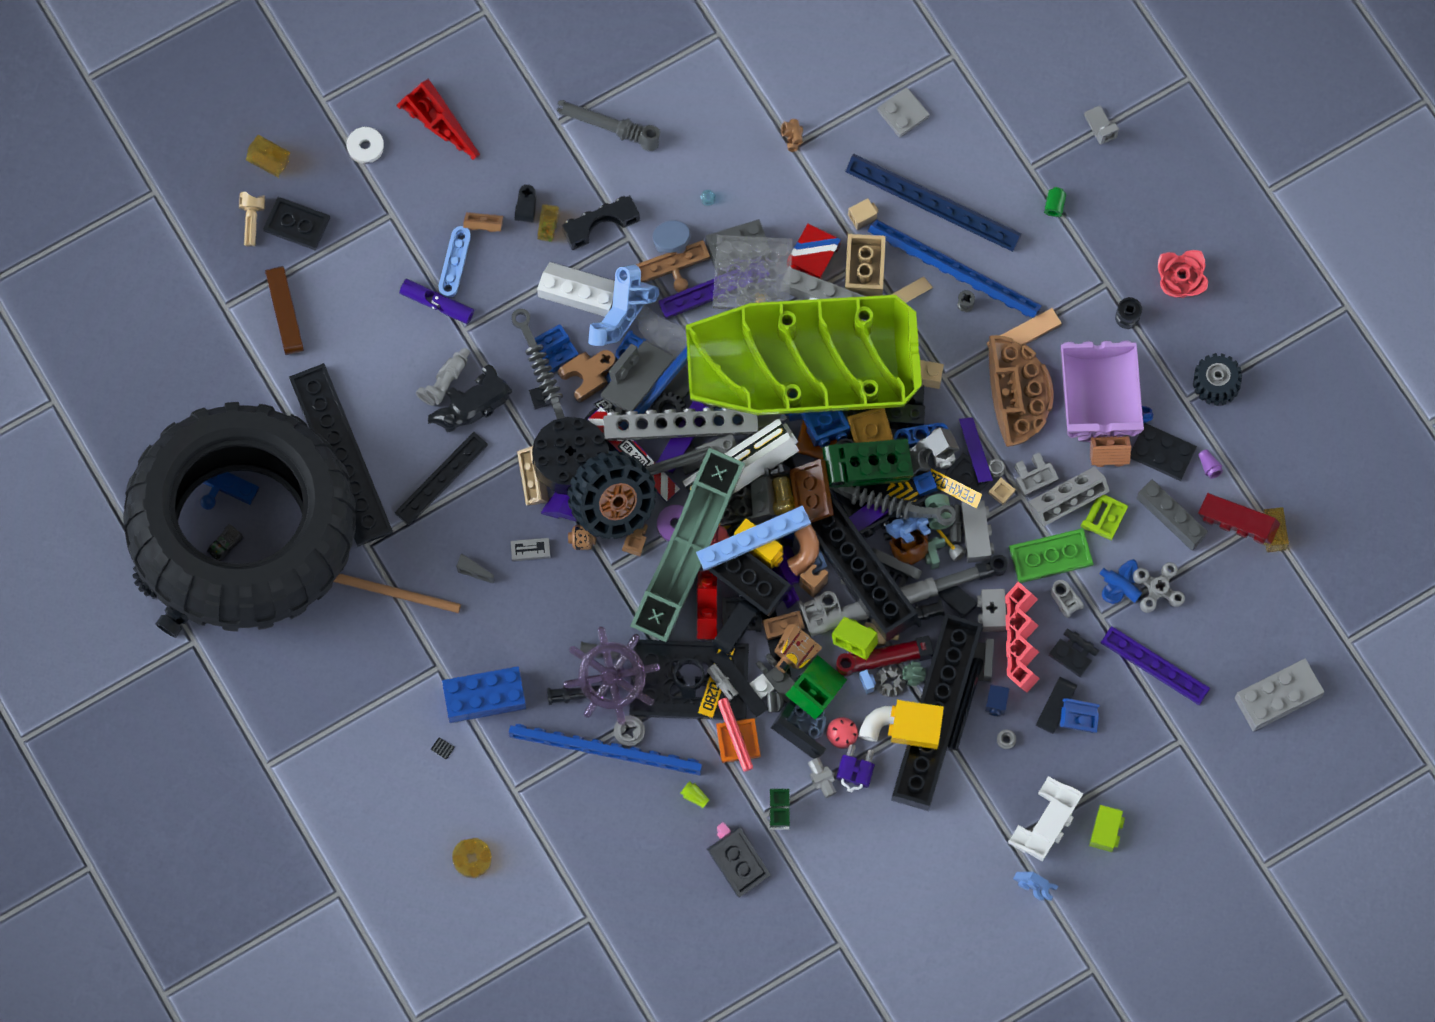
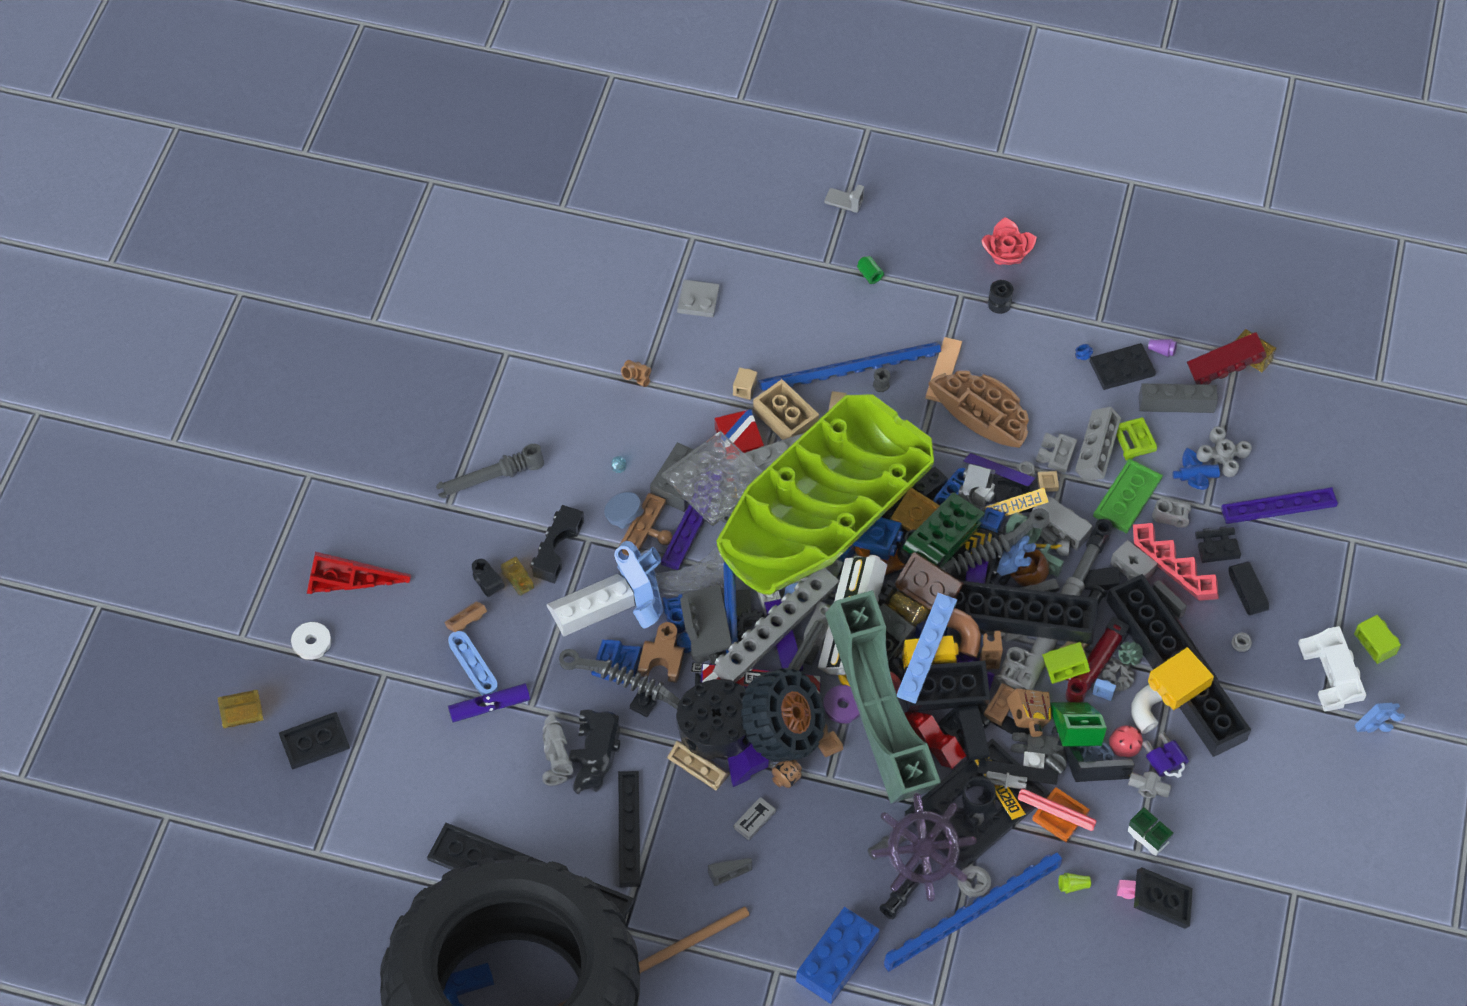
camera: 45 degrees left, 15 degrees down
tan piece [239,192,265,246] -> none
reddish brown beam [265,266,304,355] -> none
dark blue plate [845,154,1021,252] -> none
dark blue brick [985,685,1010,716] -> none
blue plate [1060,698,1100,733] -> none
lavender cylinder [1061,341,1144,442] -> none
nougat brick [1090,436,1131,467] -> none
black wheel [1193,353,1242,406] -> none
light grey brick [1234,658,1324,732] -> none

